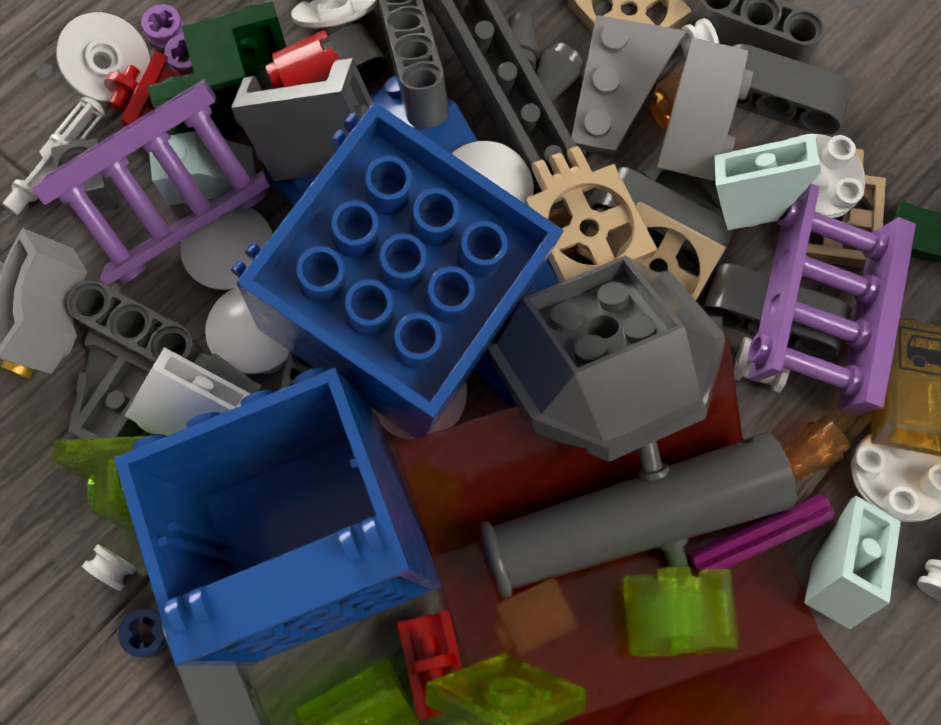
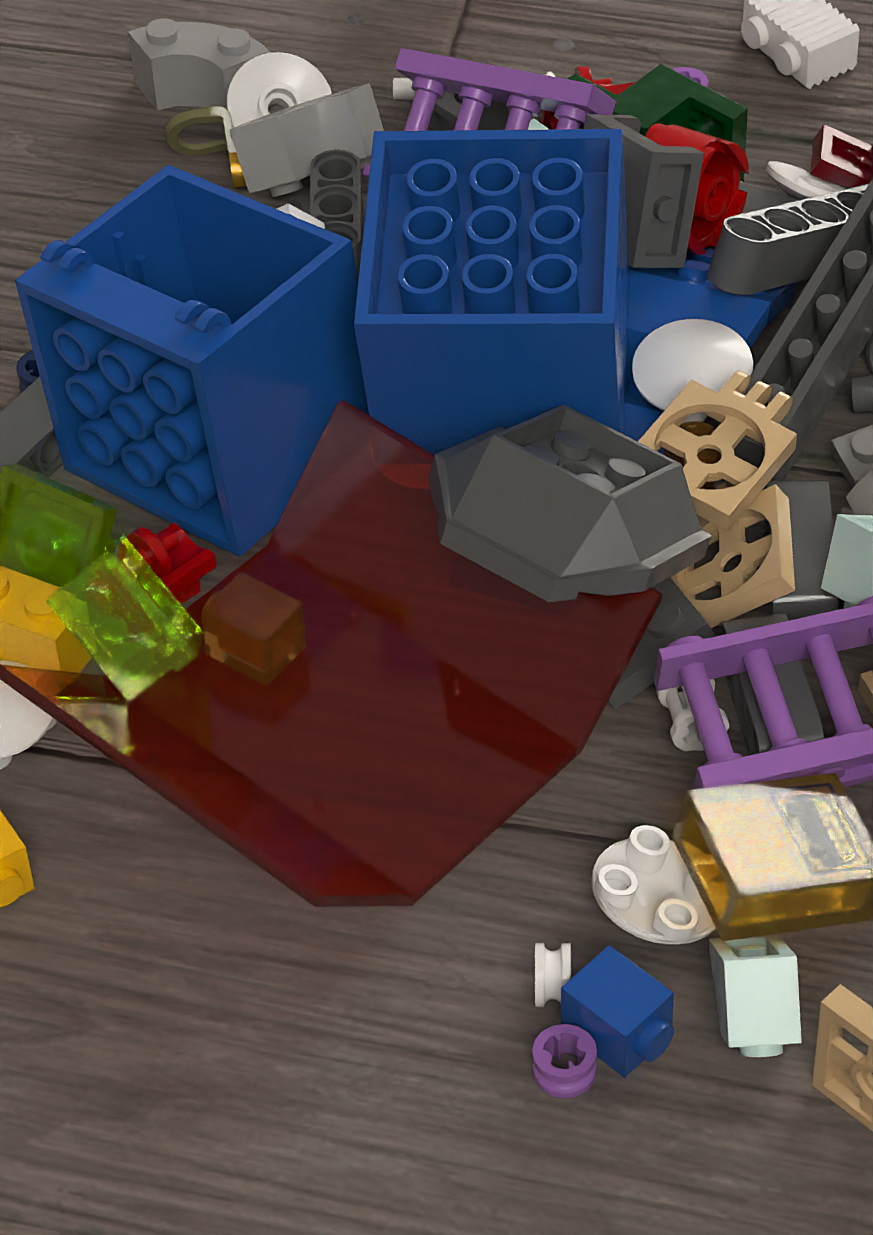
camera: 60 degrees right, 25 degrees down
white dish [56,12,150,102] -> none
dark grey piece [478,432,797,600] -> none
clear neon green brick [623,567,739,657] -> none
magenta axle [689,495,835,578] -> none
clear orange cone [784,416,850,483] -> none
light aqua slope [804,496,901,629] -> none

